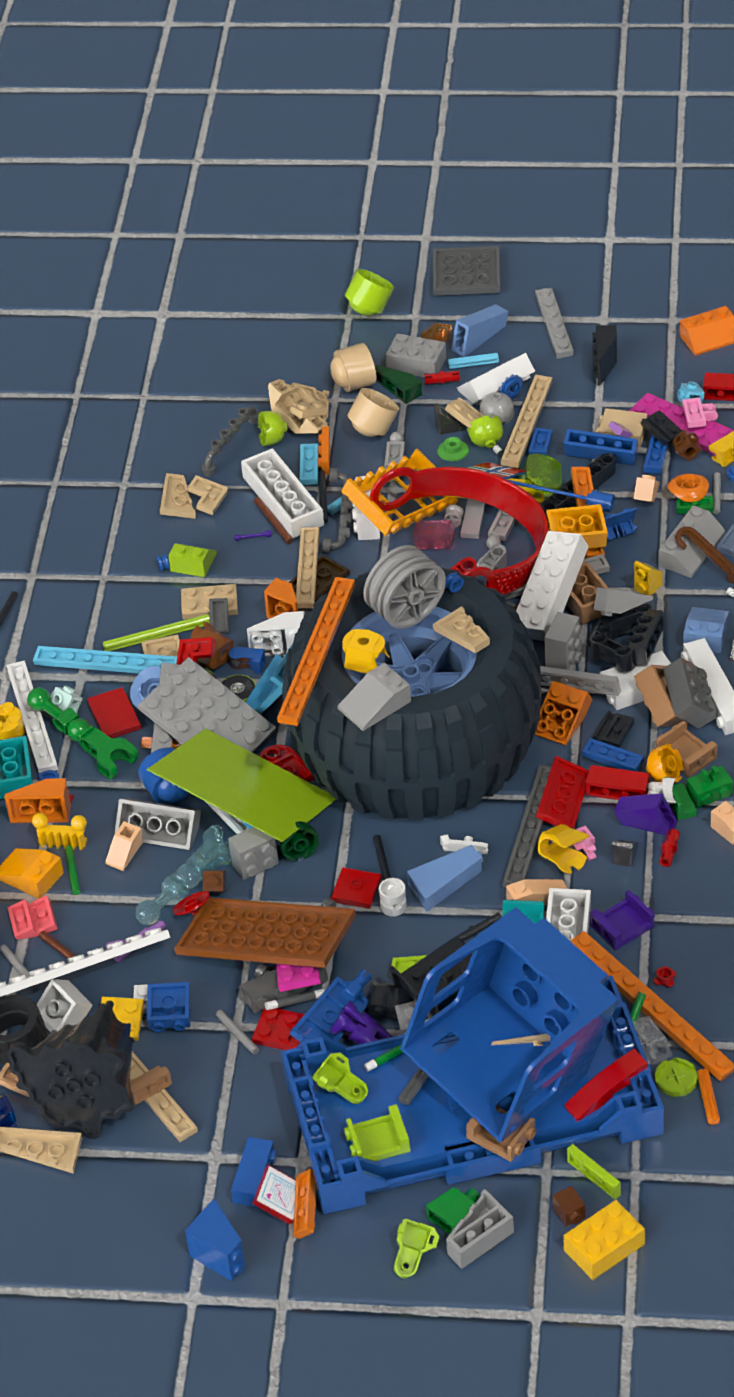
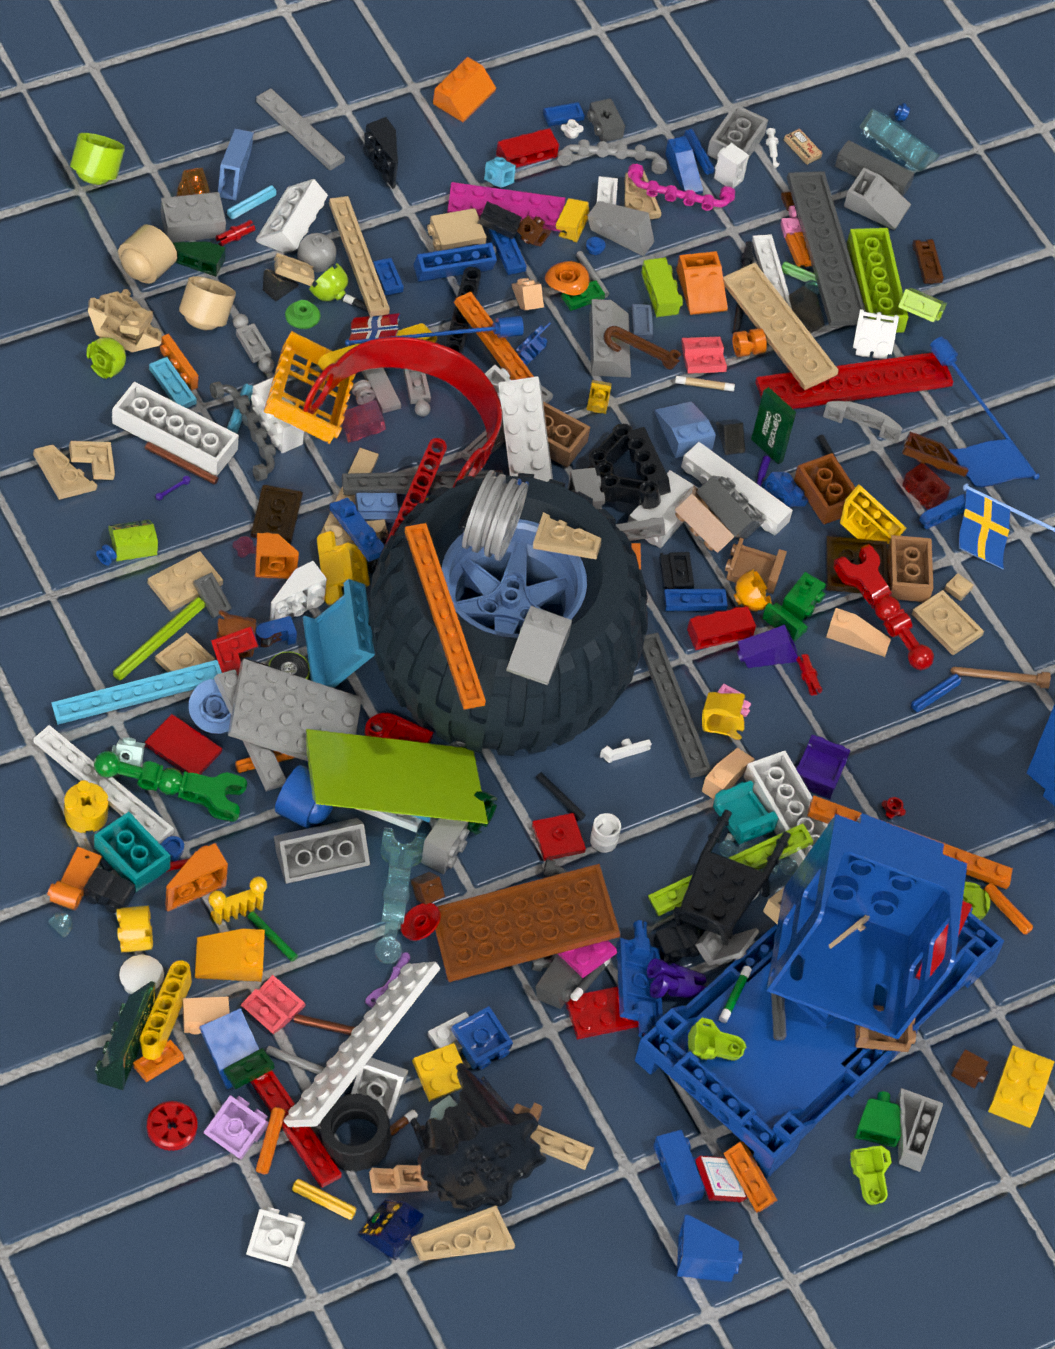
camera: 45 degrees left, 10 degrees up
light nougat slope [106,821,143,871] -> none
dark grey bar [201,406,260,477] -> none
light grey bar [215,1010,259,1055] -> none
tan tile [296,527,320,608] -> none
black bar [318,470,328,524] -> none
yellow piece [342,629,389,674] -> none
lime panel [344,1104,411,1162] -> none
medium blue slope [407,845,483,912] -> none
dark grey plate [433,246,500,296] -> none
light grey piece [477,544,507,570] -> none
blue gear [499,374,523,399] -> none
clear neon green tile [525,454,562,494] -> none
red tile [535,756,589,829] -> none
light orange slope [546,504,608,548] -> none
lime tile [567,1144,621,1200] -> none
light grey slope [594,587,653,616] -> none
medium lavender tile [609,421,633,438] -> none
clear smoke slope [612,839,639,867] -> none
white piece [647,778,676,804] -> none
bright pink hinge [682,398,718,428] -> none

